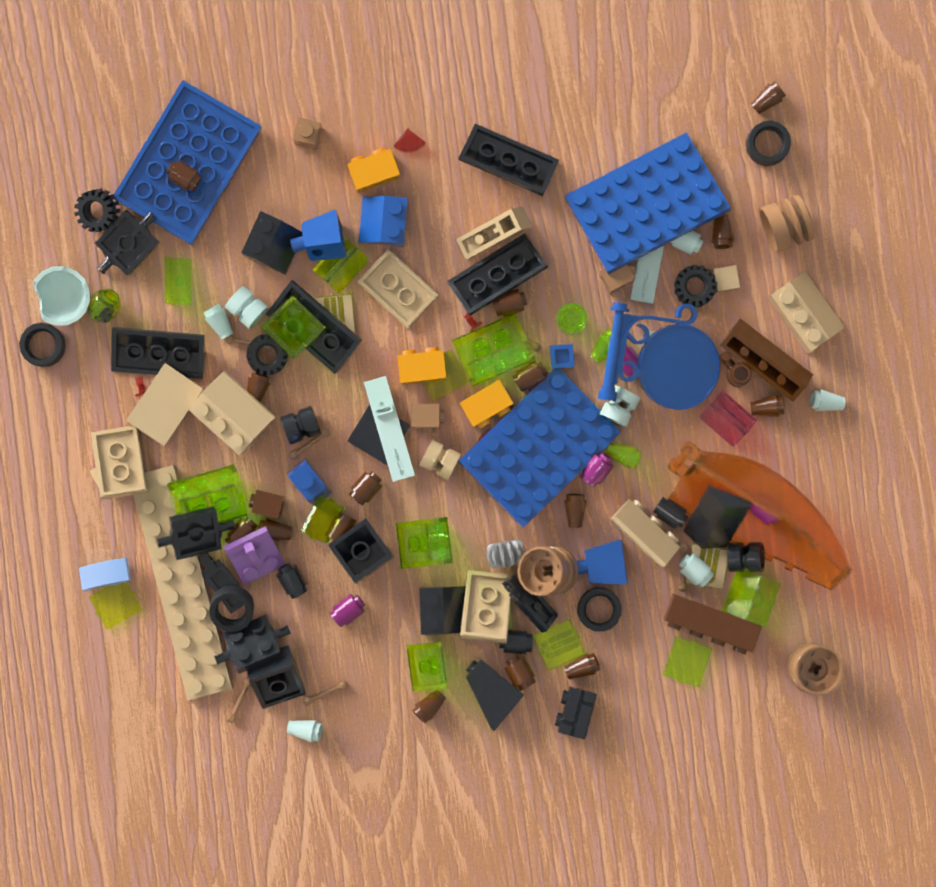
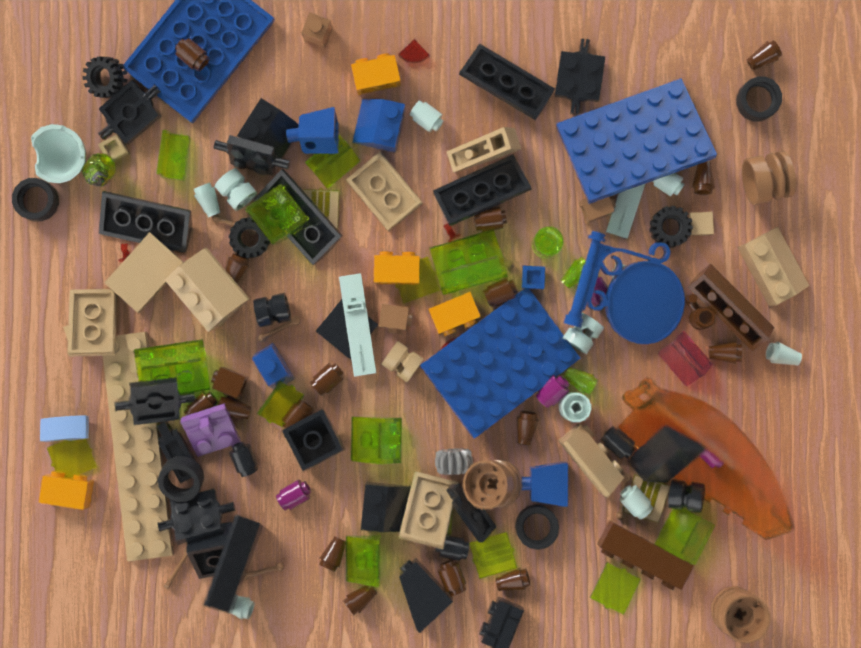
camera: 10 degrees right, 0 degrees up
none -> light orange brick [38,471,94,510]
none -> tan tile [98,134,130,165]
none -> black slope [203,515,263,613]
none -> black plate [214,135,290,176]
none -> reddish brown cone [319,536,346,572]
none -> light aqua brick [409,100,444,133]
none -> black plate [555,39,606,115]
none -> light aqua wheel [558,392,591,422]

